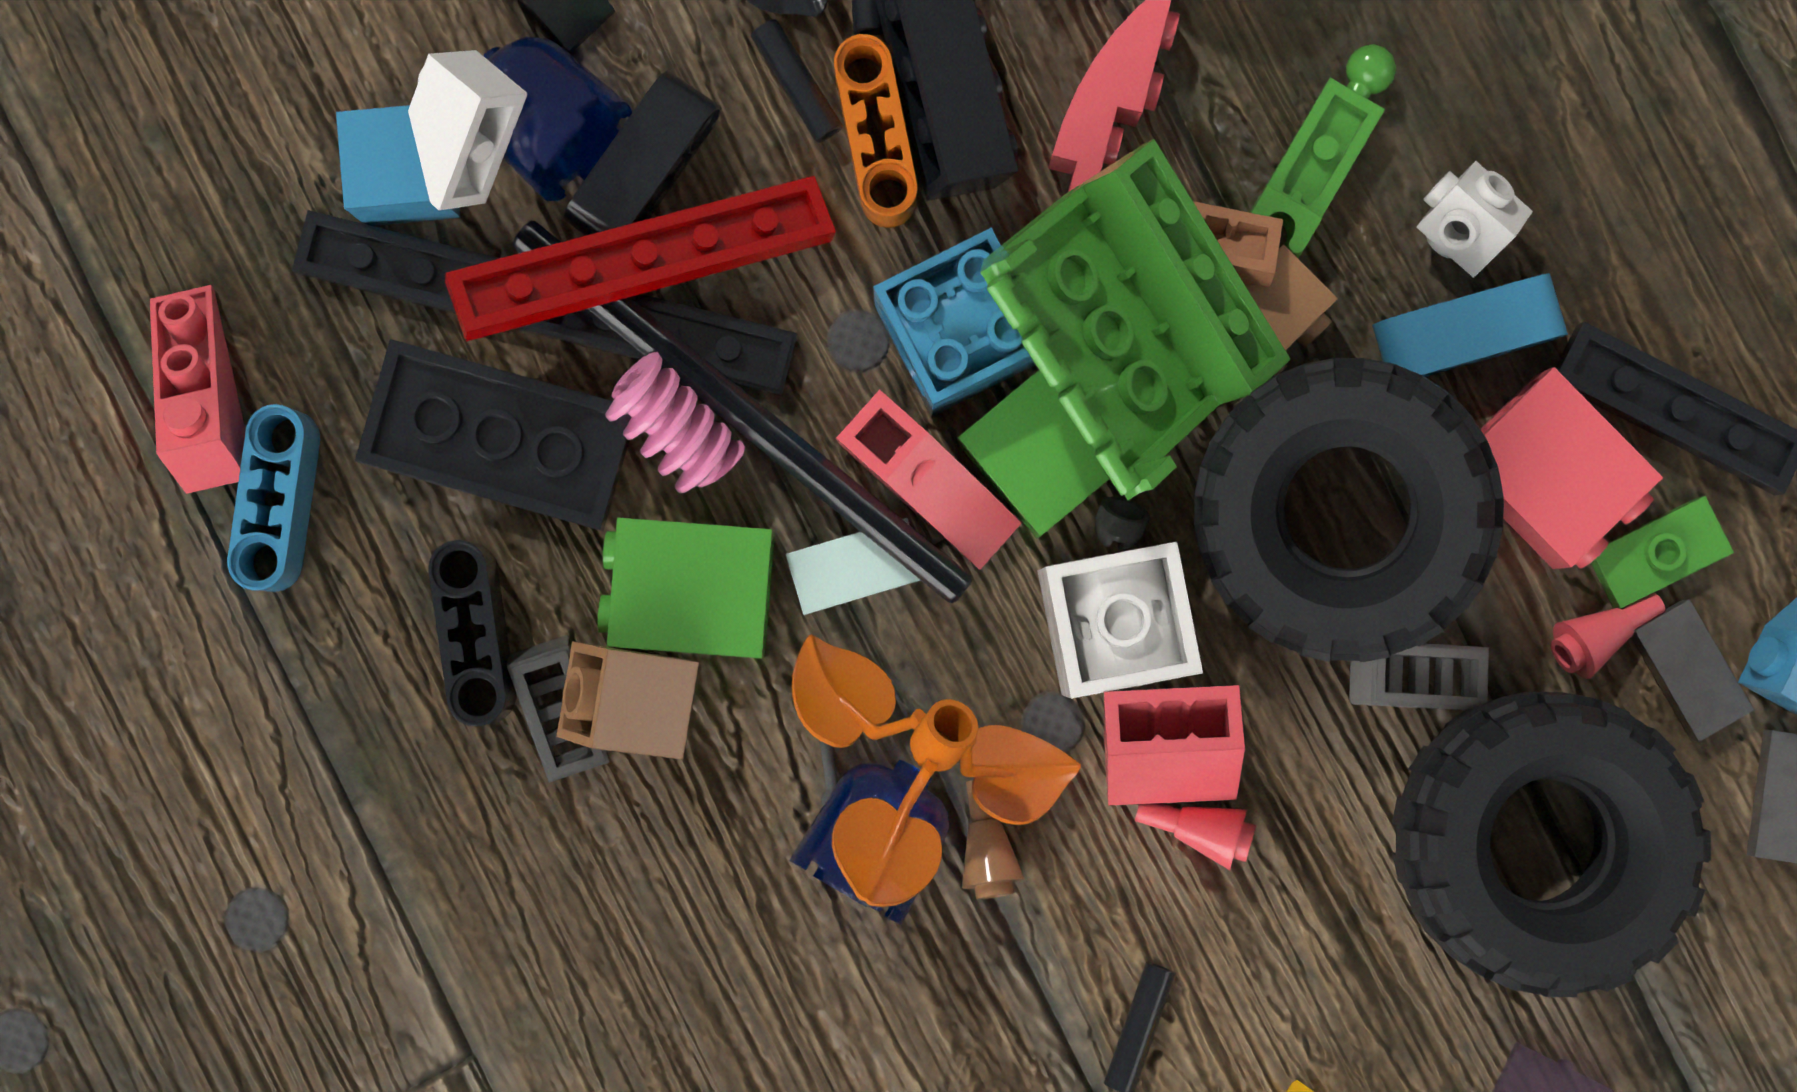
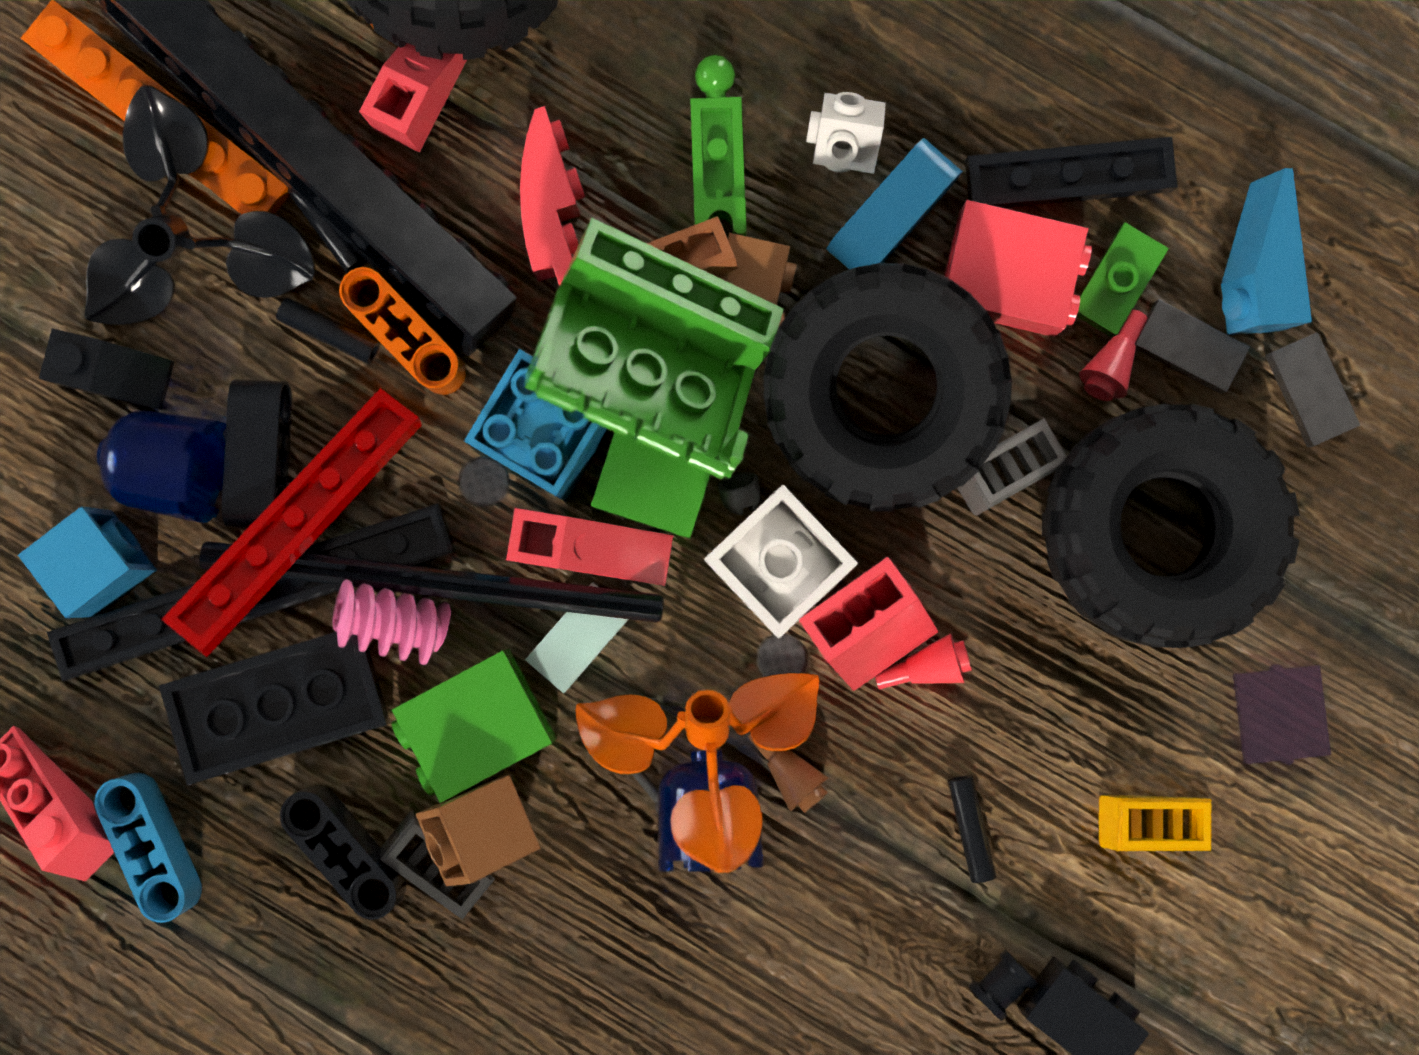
camera: 25 degrees left, 0 degrees up
white slope [408,50,528,210] -> none

